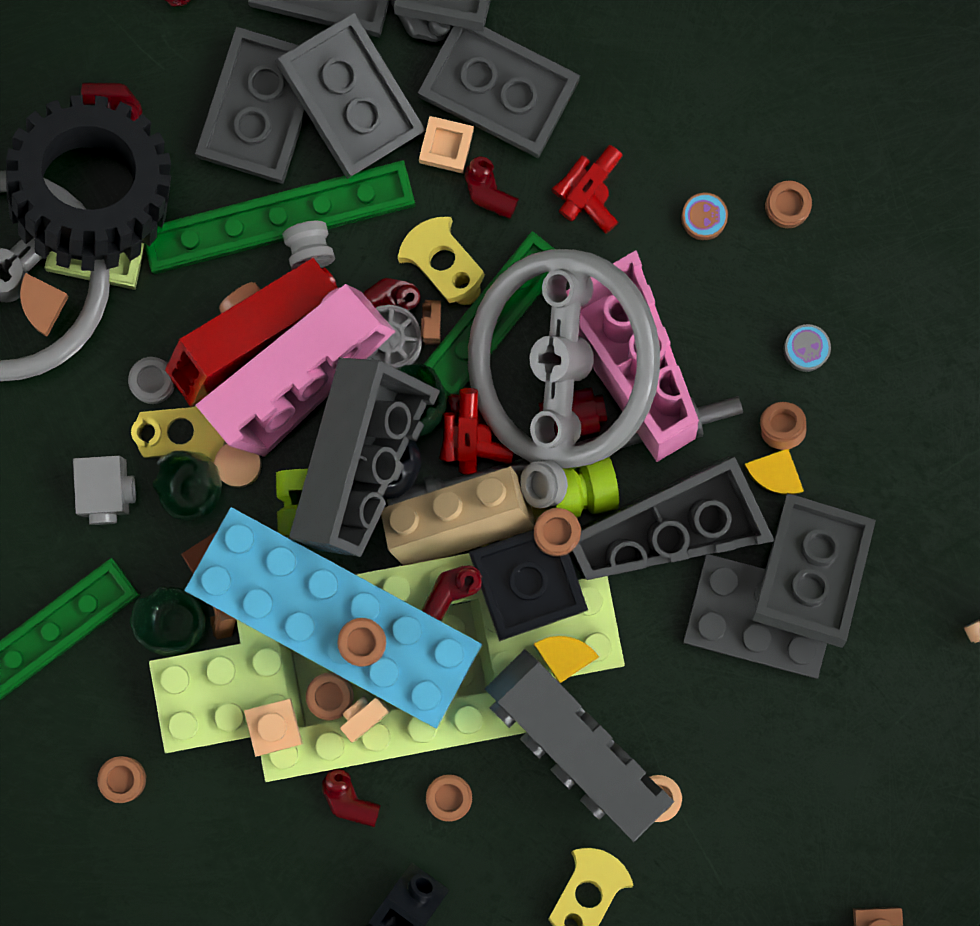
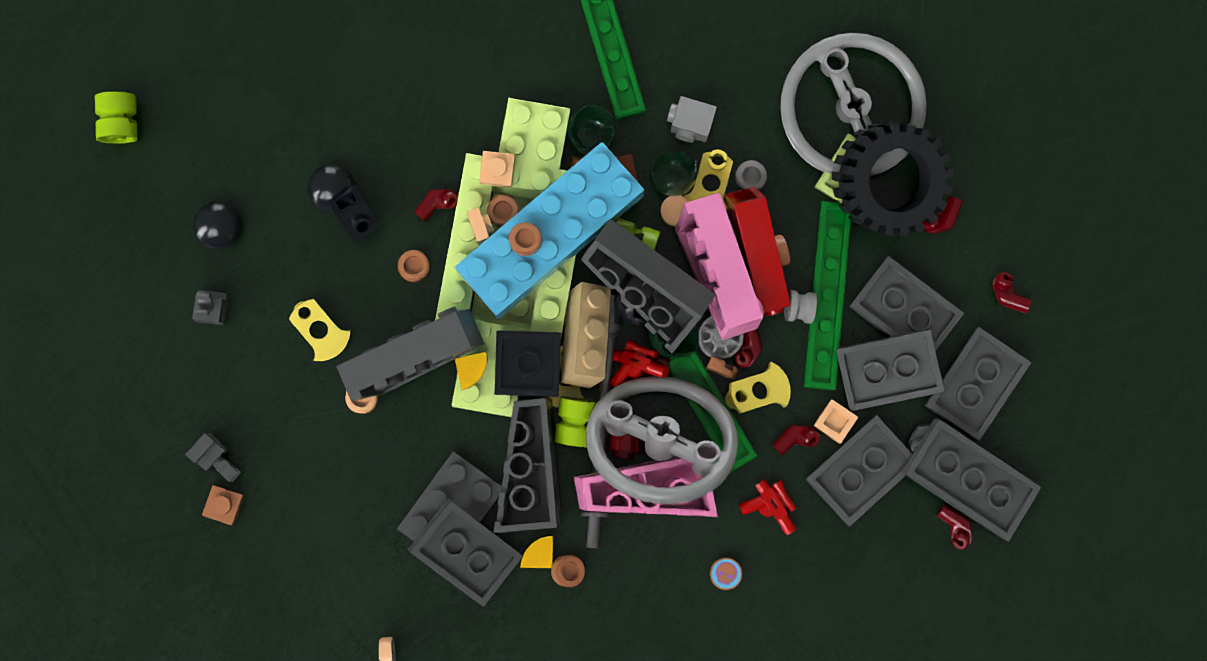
camera: 110 degrees right, 0 degrees up
nougat tile [20,273,68,337] -> none
nougat tile [97,756,146,803] -> none
dark red arm [421,565,482,622] -> none
light grey tile [520,460,568,508] -> none
nougat tile [534,508,581,557] -> none
nougat tile [765,181,812,228] -> none
tile [783,324,831,372] -> none

